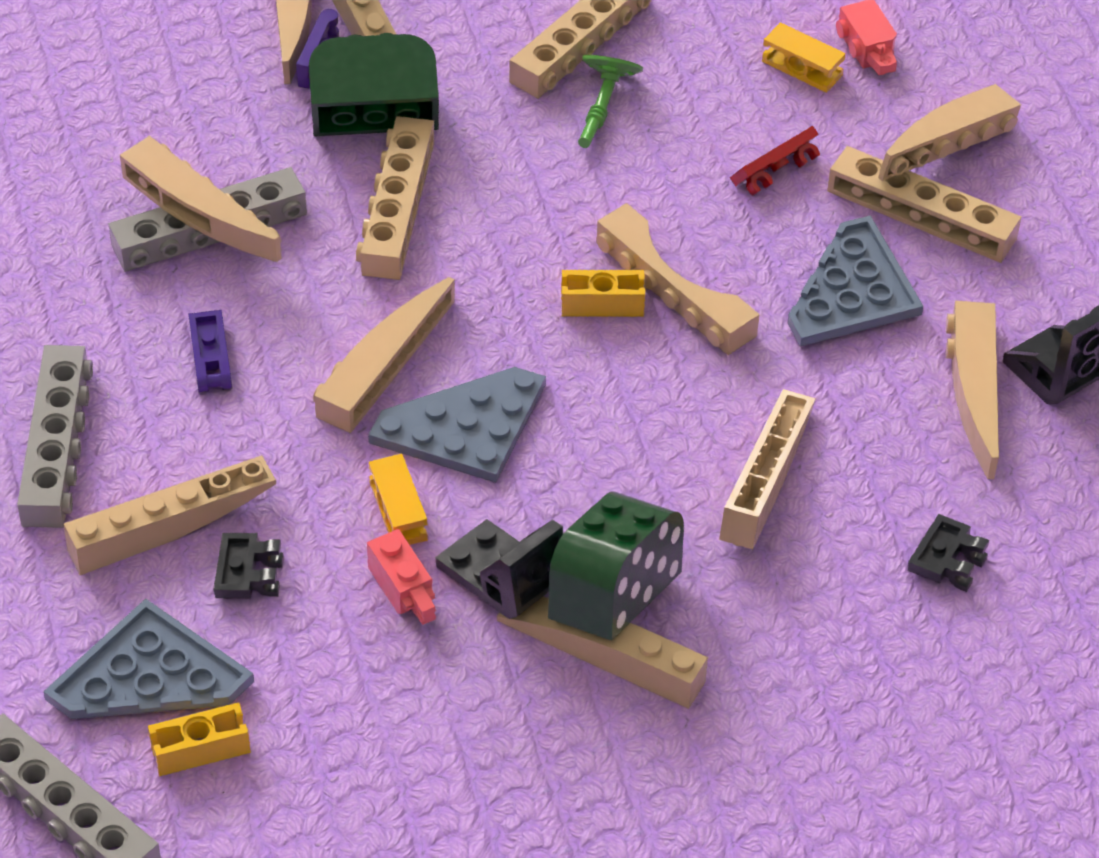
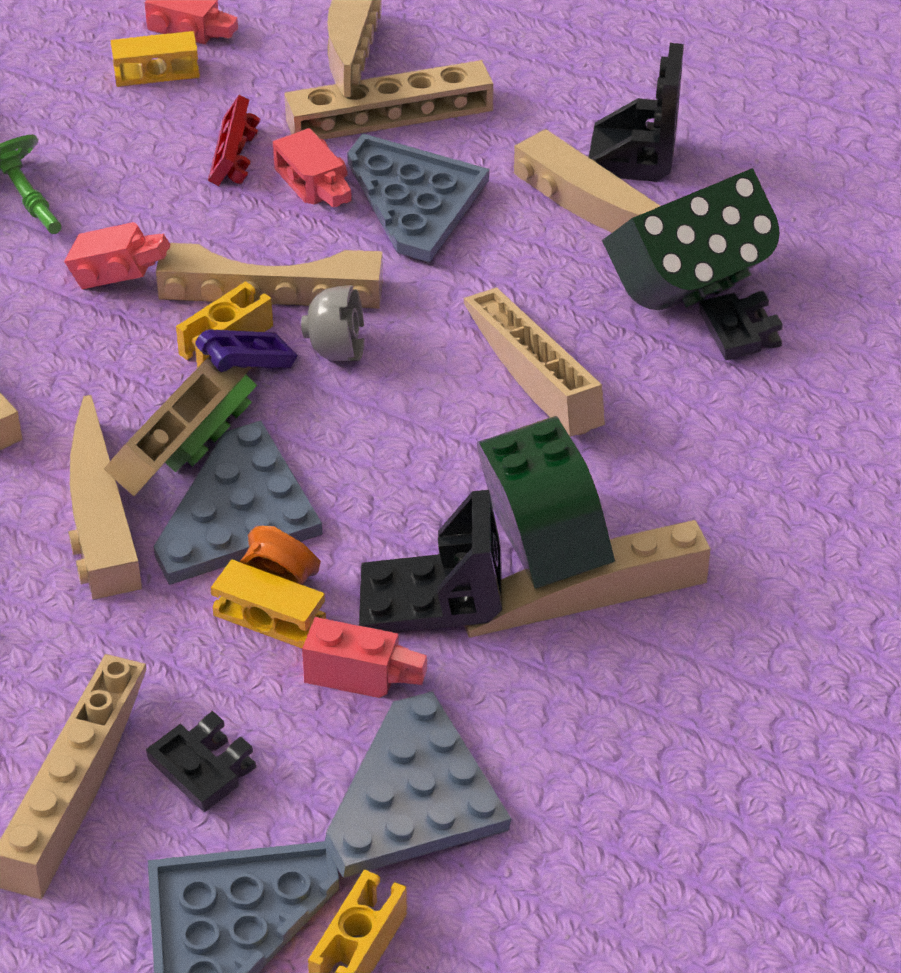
camera: 45 degrees left, 5 degrees down
none -> coral hinge [64,222,171,289]
none -> tan slope [104,356,252,496]
none -> bright green plate [165,375,257,472]
none -> dark purple plate [195,329,298,372]
none -> orange hat [240,525,321,585]
none -> coral hinge [273,128,352,208]
none -> light grey cylinder [301,285,364,362]
none -> sand blue plate [324,691,511,878]
none -> dark green brick [602,168,780,310]

